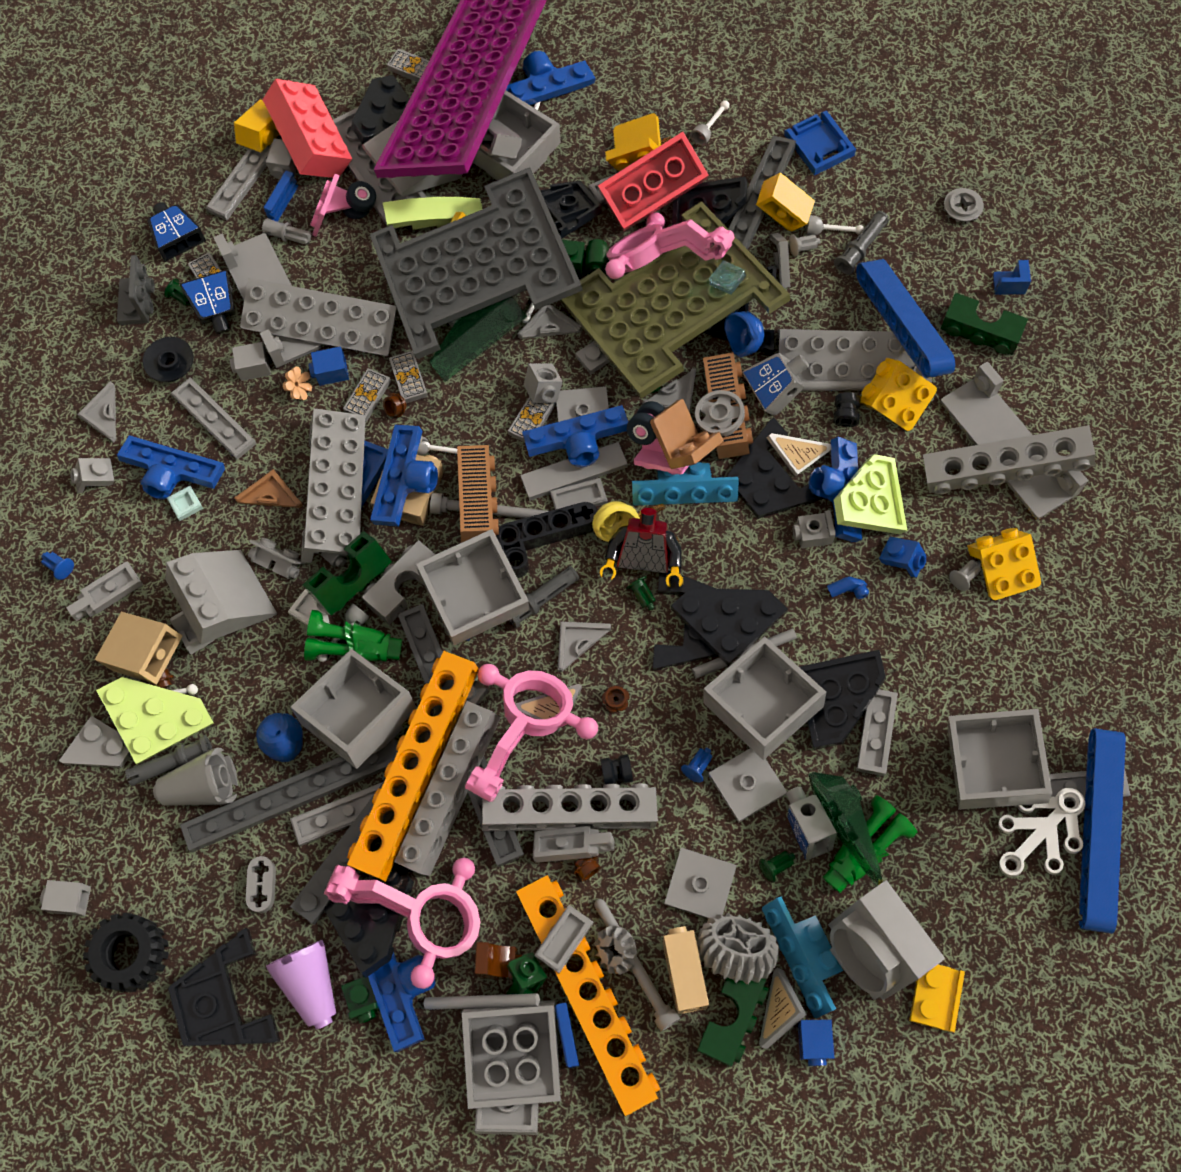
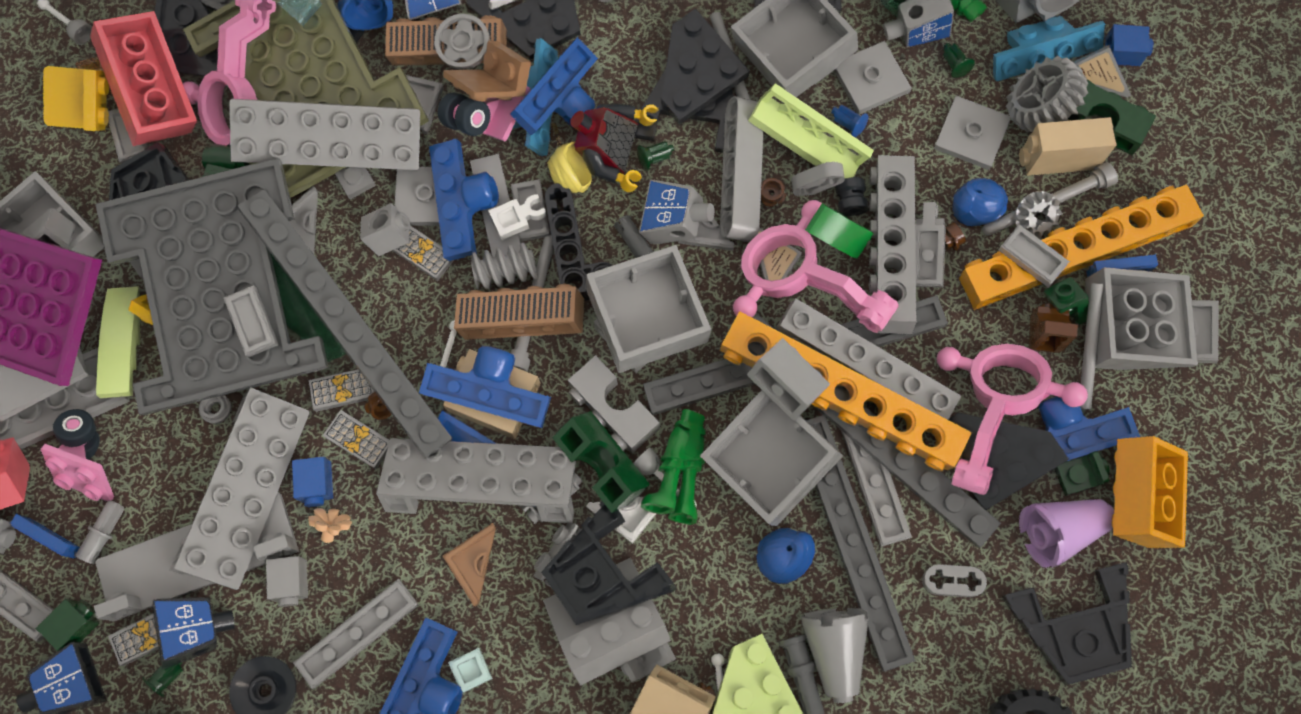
camera: 85 degrees left, 5 degrees up
none -> dark green brick [35,599,99,651]
none -> light grey plate [199,395,231,424]
none -> light grey tile [224,286,279,357]
none -> light grey bracket [230,99,420,170]
none -> dark grey plate [237,189,452,459]
none -> light grey piece [471,242,538,290]
none -> white plate [488,195,546,240]
none -> blue plate [510,37,598,135]
none -> black wing [541,501,676,625]
none -> torso [639,180,715,244]
none -> light grey beam [720,96,763,242]
none -> light grey brick [747,338,830,421]
none -> yellowish green fence [748,83,874,178]
none -> light grey beam [791,162,845,196]
none -> green slope [805,203,874,259]
none -> blue hair [952,178,1008,226]
none -> light orange brick [1111,436,1188,548]

